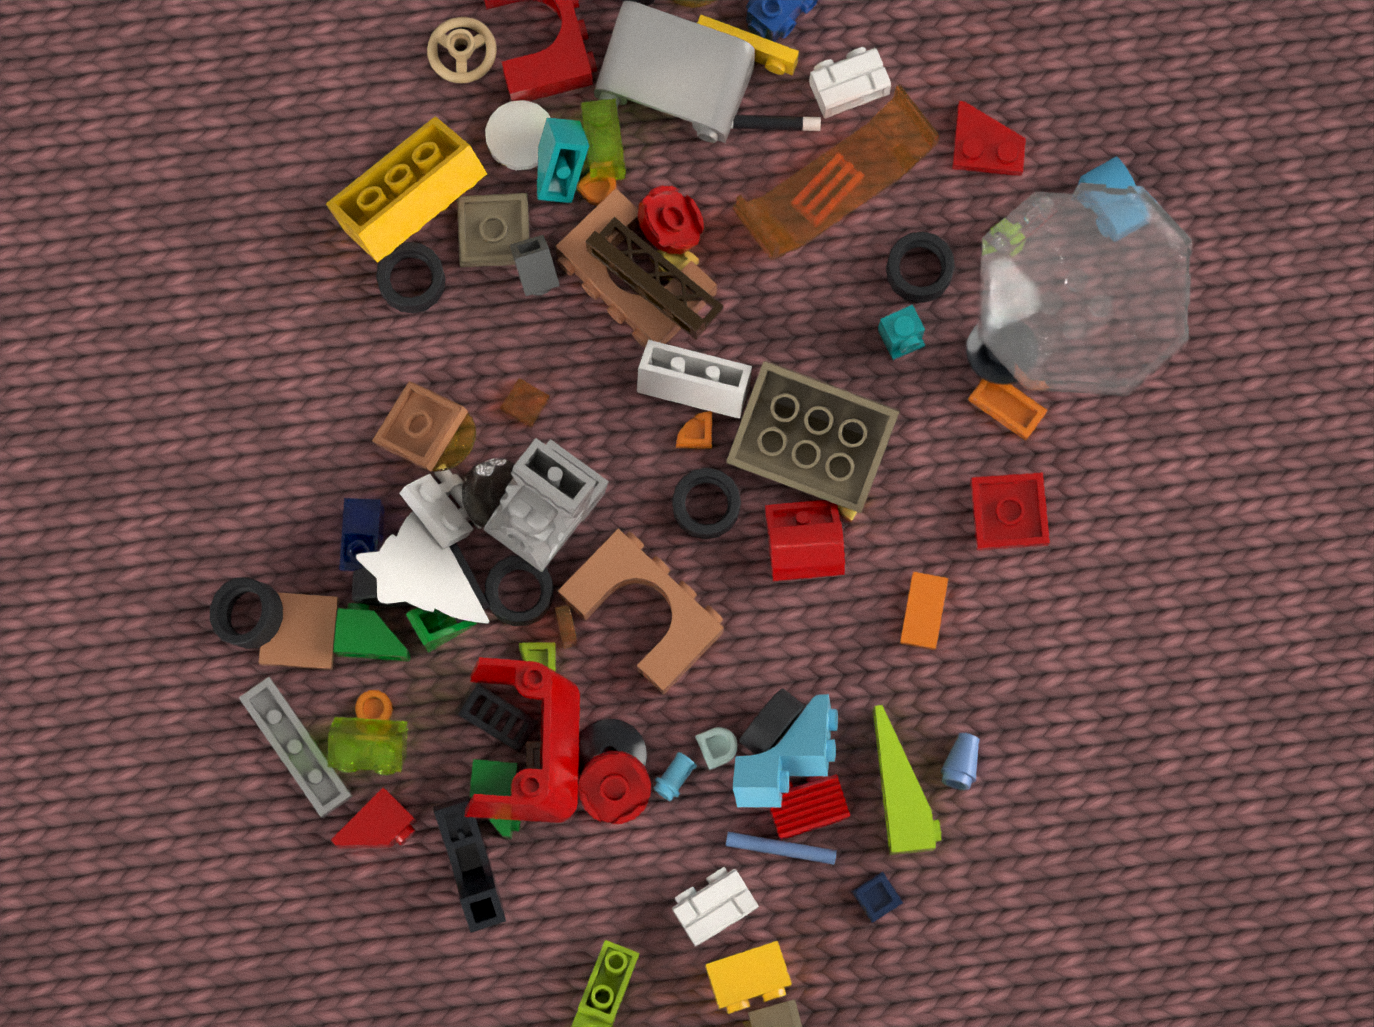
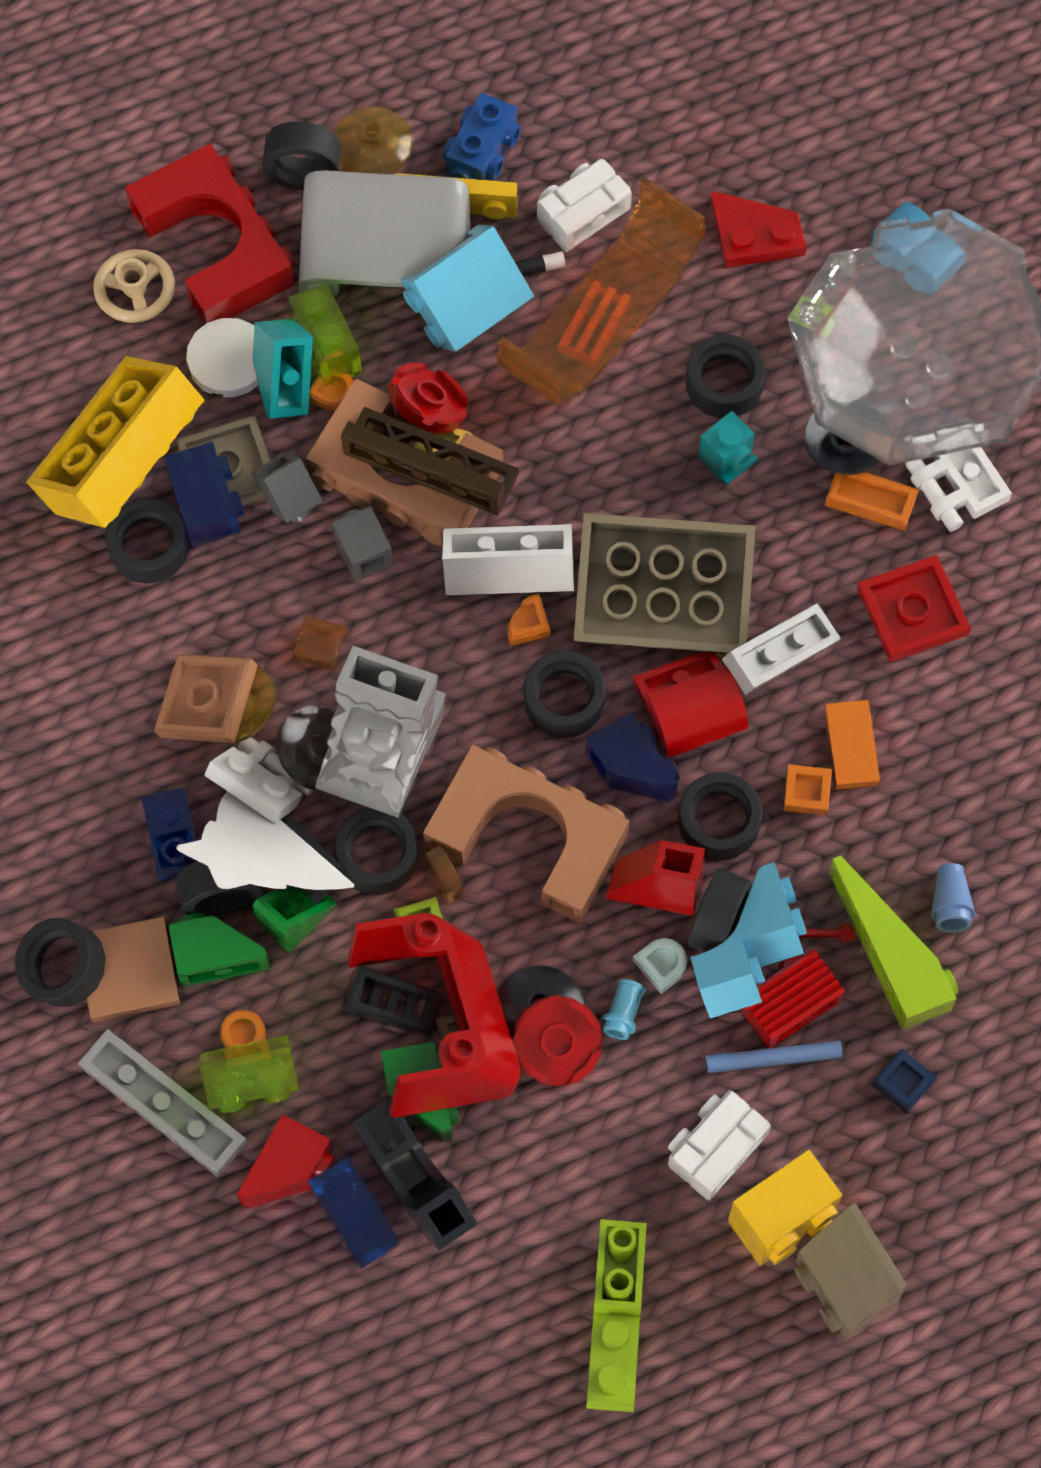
camera: 15 degrees left, 10 degrees down
none -> clear blue brick [164,441,245,547]
none -> clear blue slope [309,1157,400,1270]
none -> dark grey brick [332,506,393,582]
none -> medium azure panel [401,225,534,352]
none -> clear blue slope [586,713,680,802]
none -> red slope [606,840,705,916]
none -> black tyre [678,772,763,861]
none -> plate [722,603,841,695]
none -> orange plate [783,764,832,816]
none -> red hinge [799,923,855,943]
none -> white plate [905,427,1012,532]

